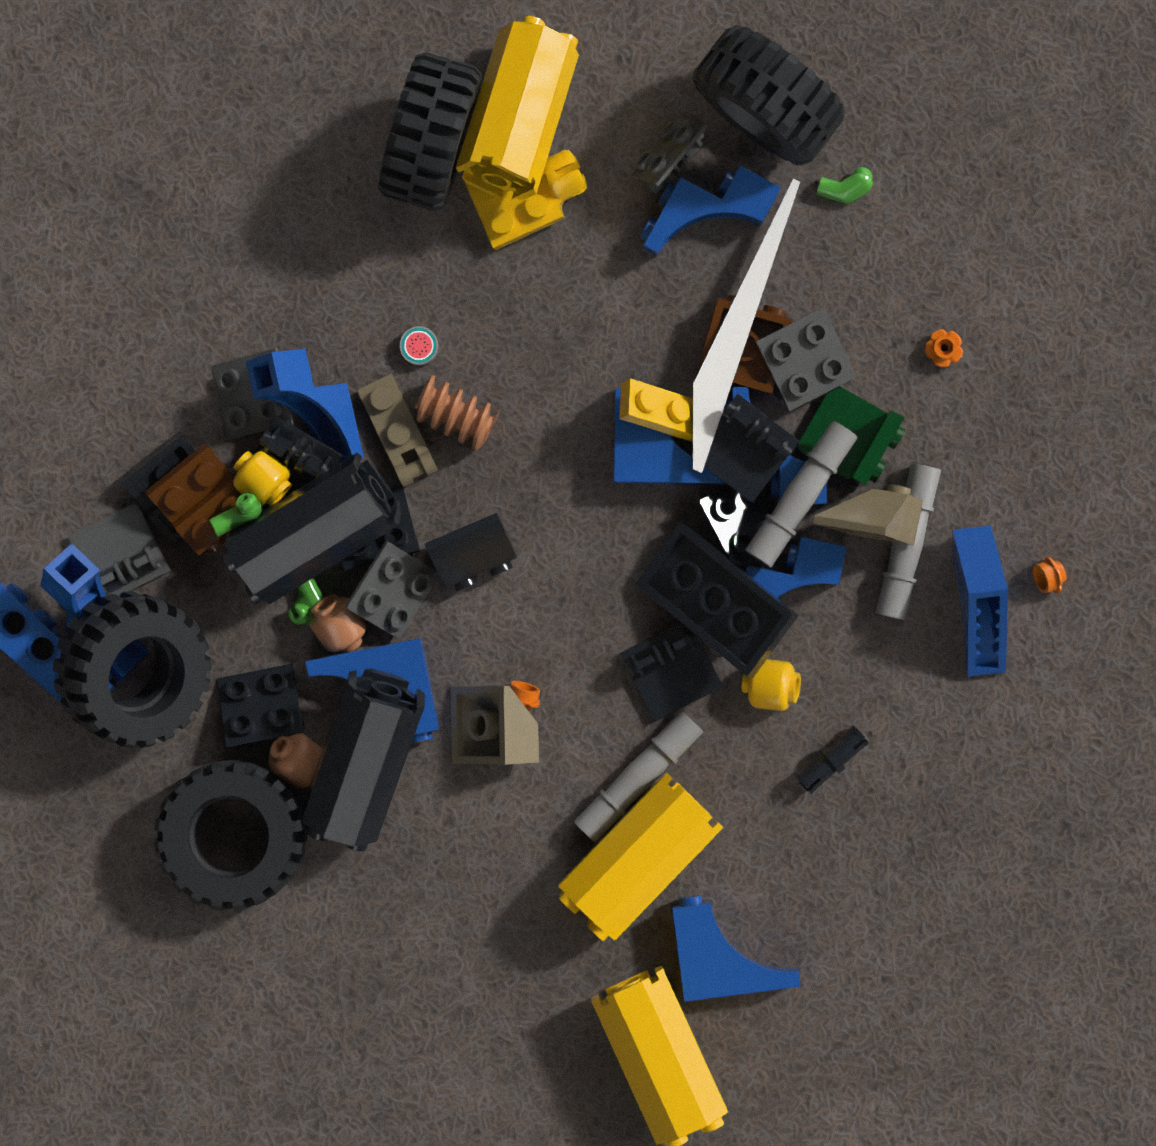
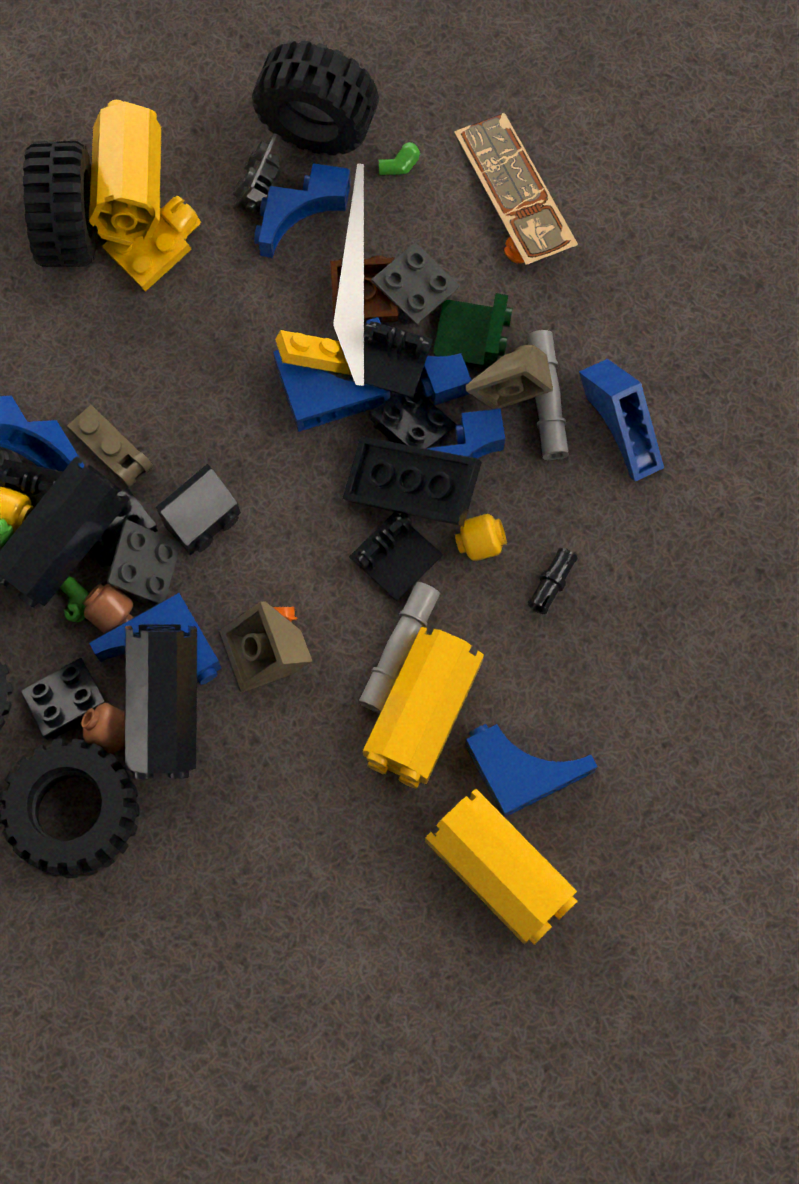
camera: 20 degrees left, 15 degrees down
tile [400,326,439,366] -> none
nougat piece [414,375,500,451] -> none
light grey piece [745,420,858,568] -> none
orange plate [1032,557,1067,594] -> none
none -> sticker [454,113,578,265]

